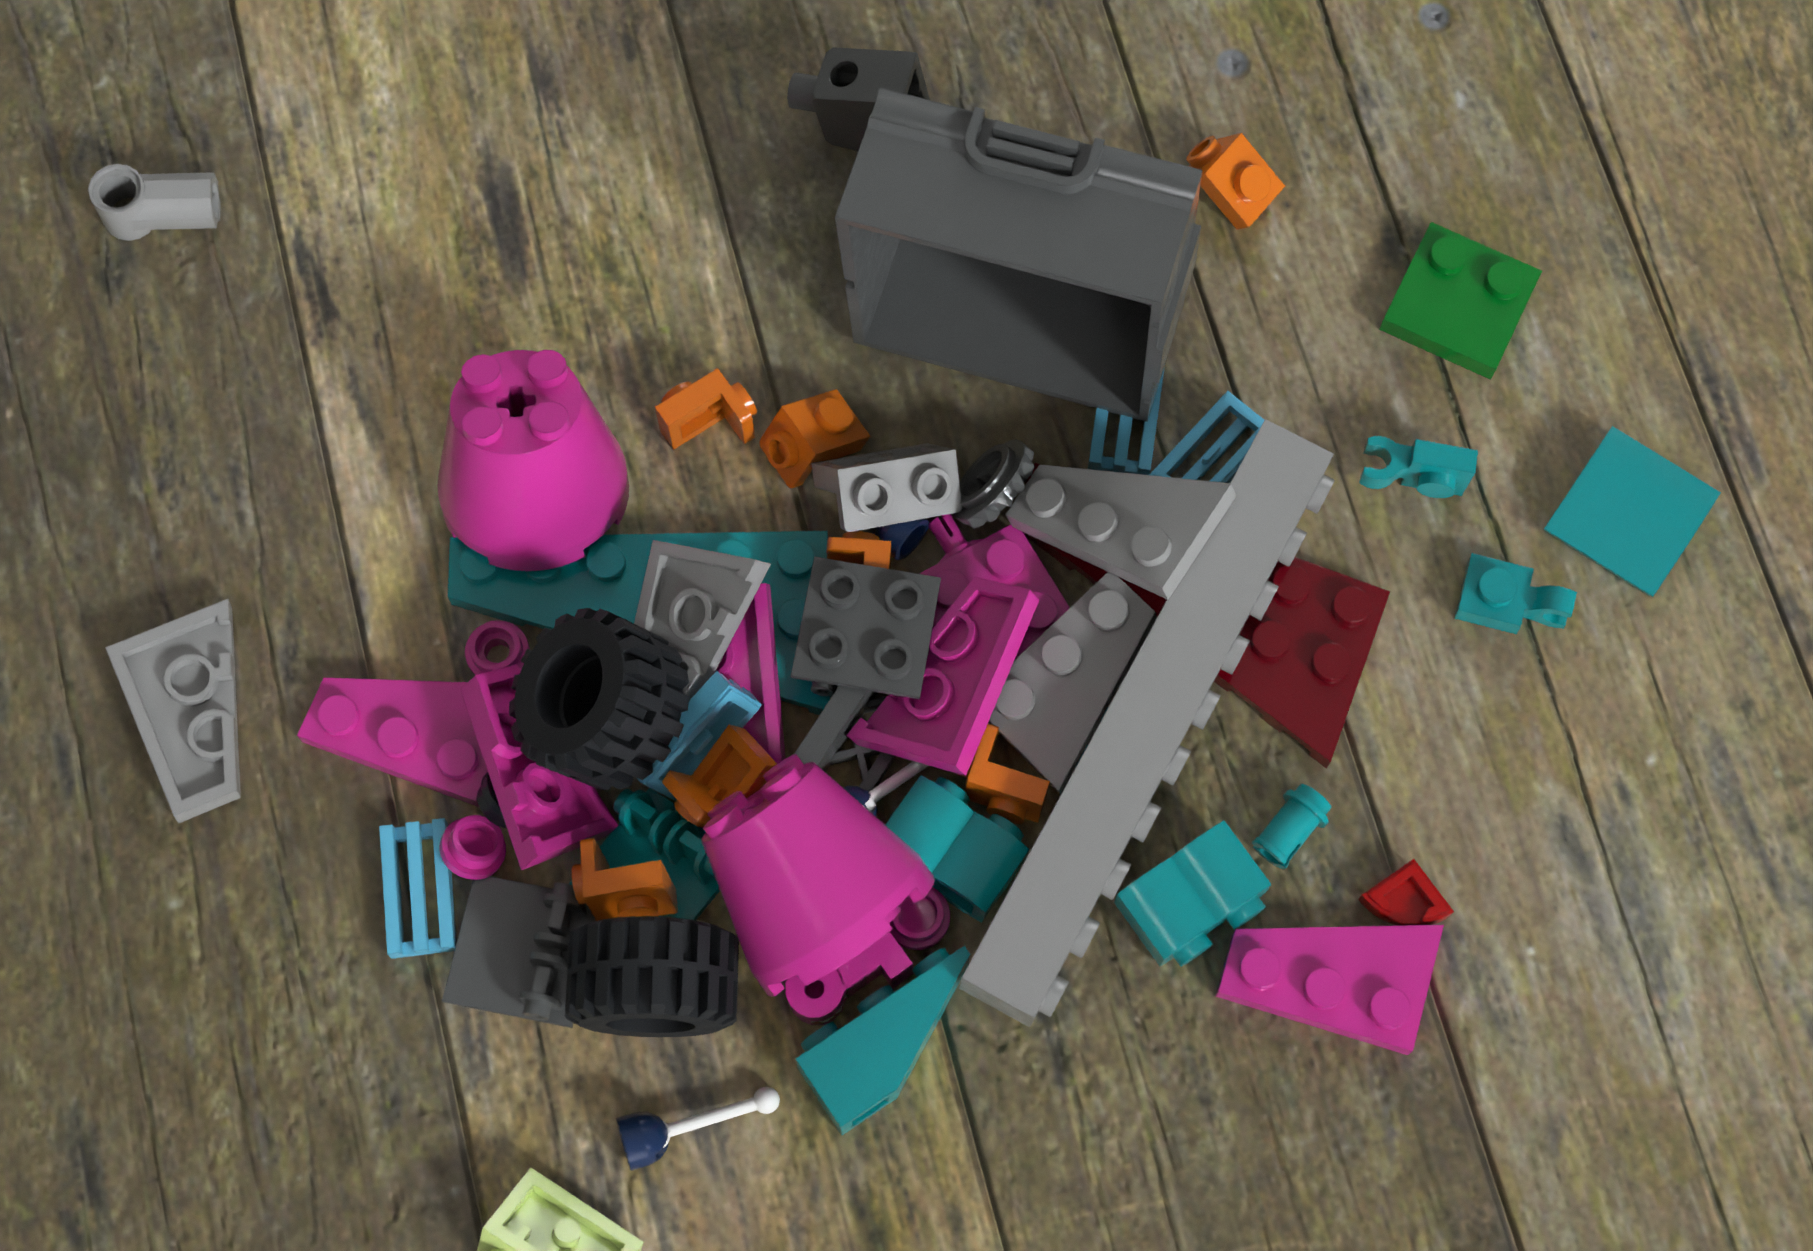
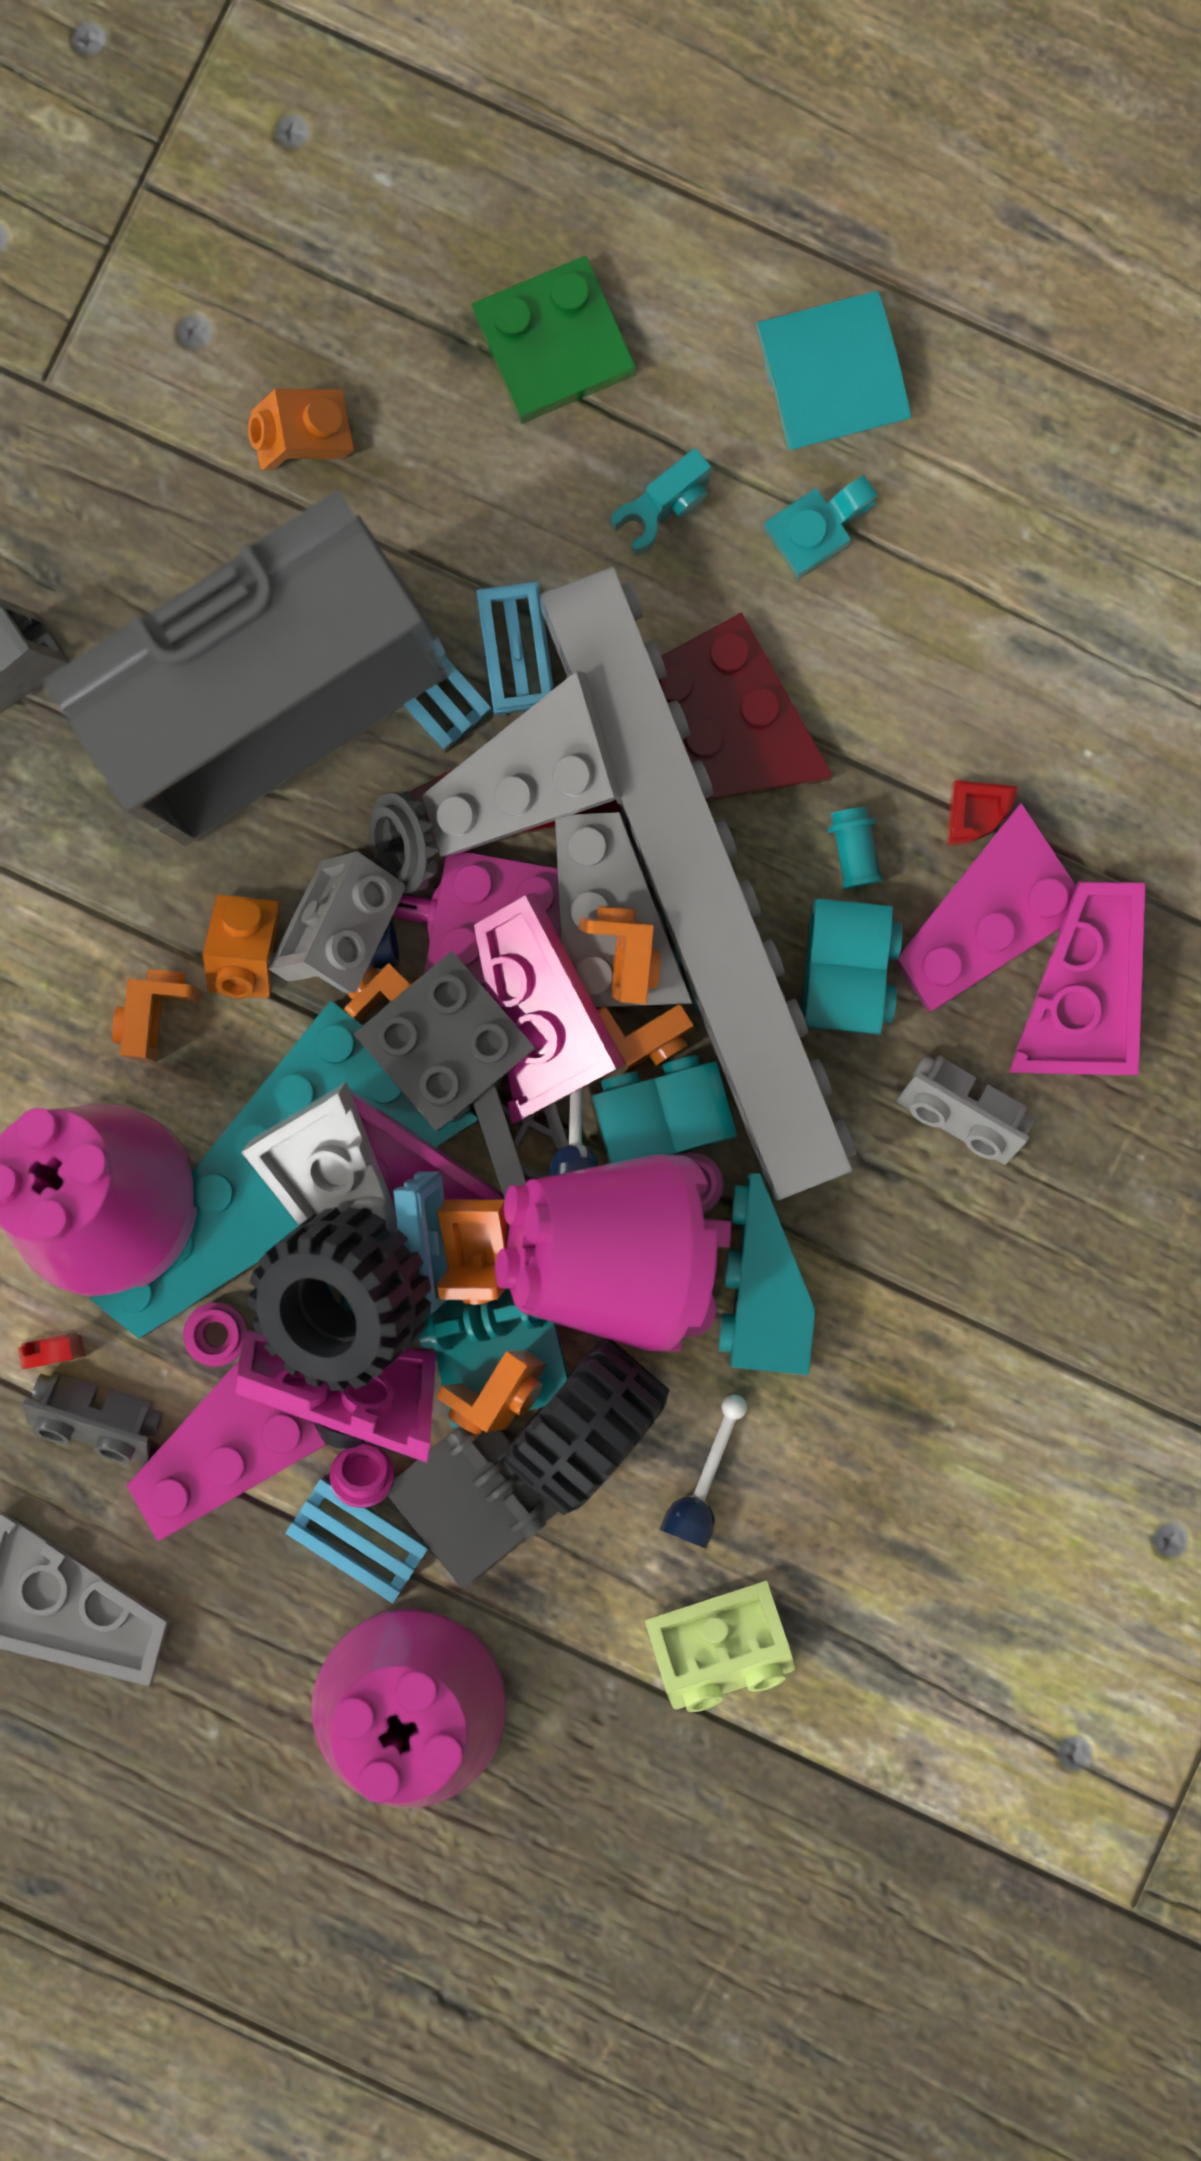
camera: 50 degrees left, 15 degrees up
none -> red tile [18,1332,86,1370]
none -> dark grey hinge [23,1371,163,1464]
none -> dark pink cone [312,1608,506,1808]
none -> orange bracket [579,906,661,1004]
none -> light grey hinge [896,1054,1035,1165]
none -> dark pink wing [1008,881,1145,1075]

